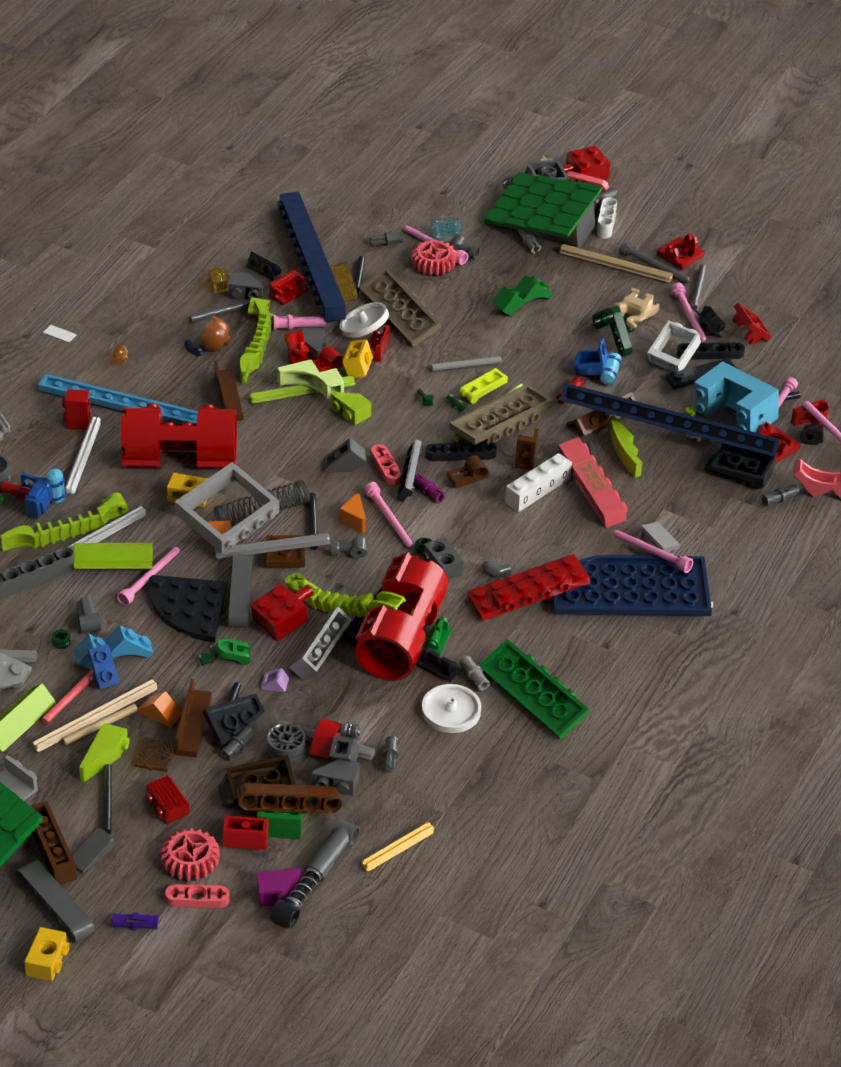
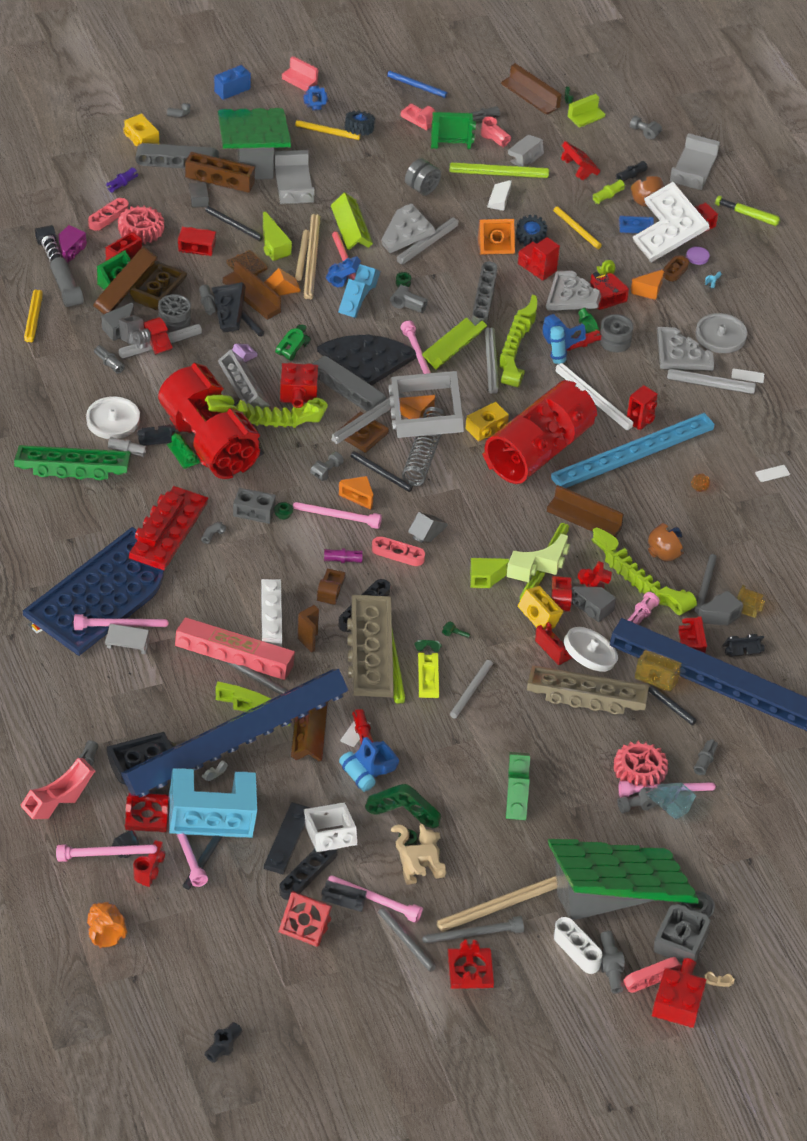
camera: 130 degrees right, 5 degrees up
black plate [397,439,422,502] -> none

